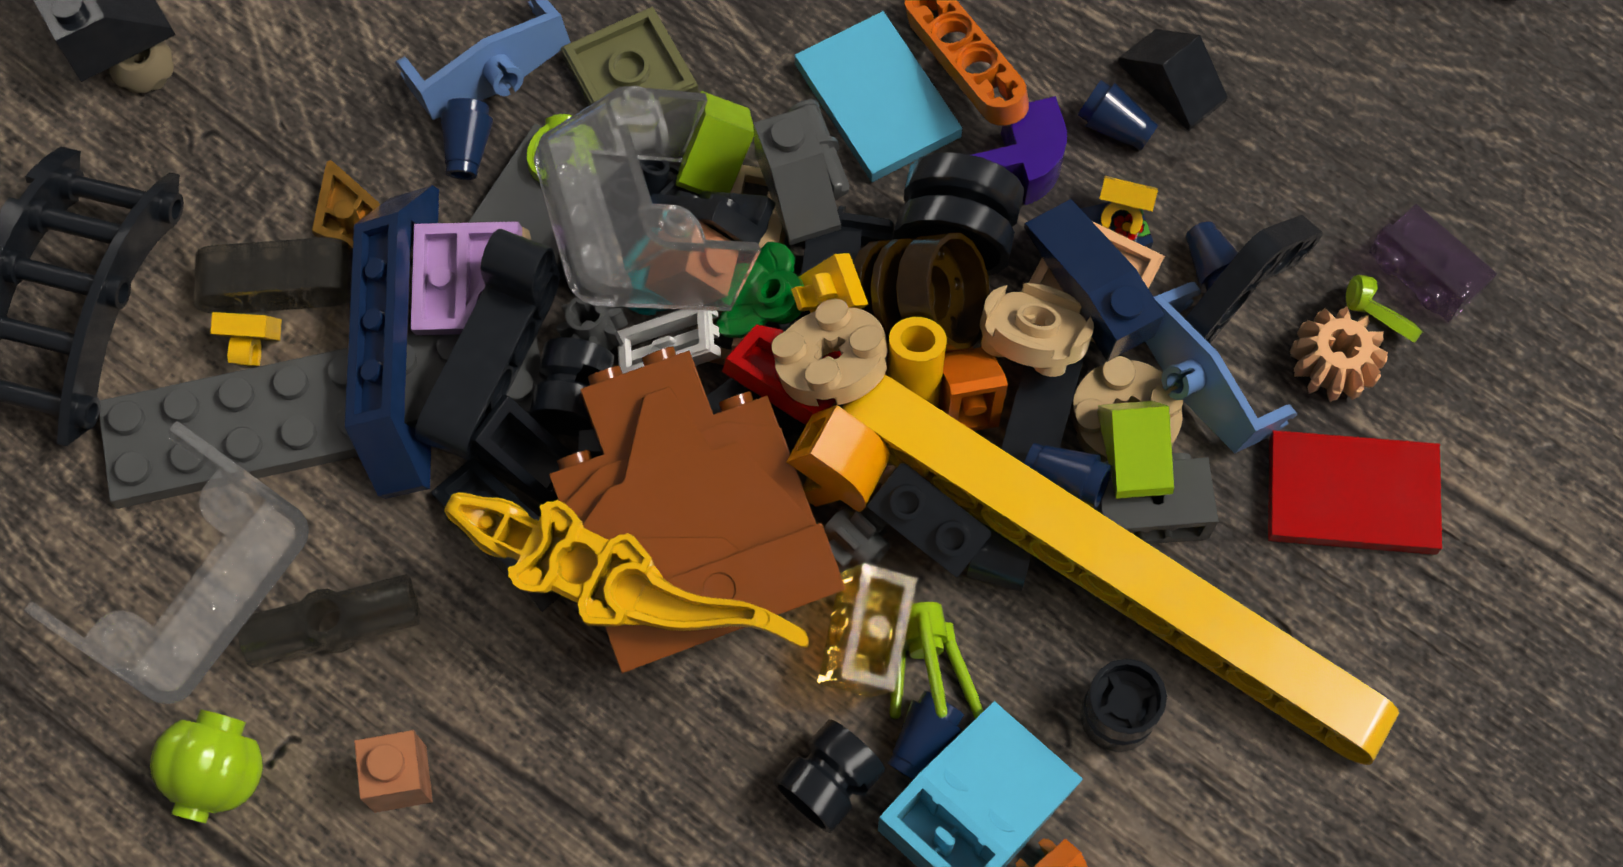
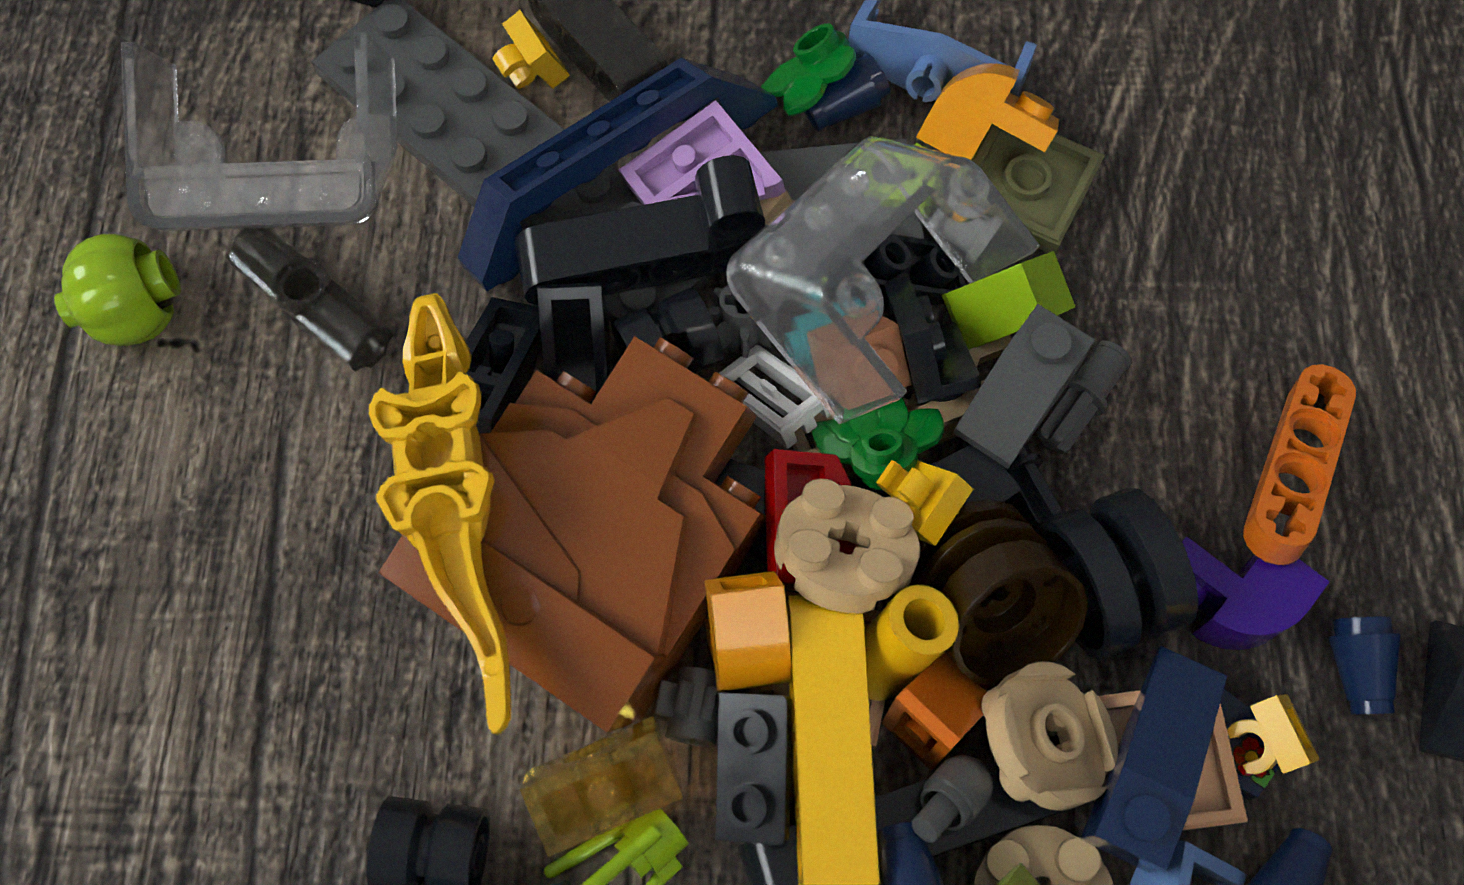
camera: 55 degrees right, 0 degrees up
pearl gold piece [312,160,381,252] -> none
nougat brick [354,730,433,813] -> none
medium azure tile [795,11,962,182] -> none
none -> green plate [761,23,856,116]
none -> dark grey cylinder [912,755,993,842]
none -> light orange brick [916,63,1059,166]

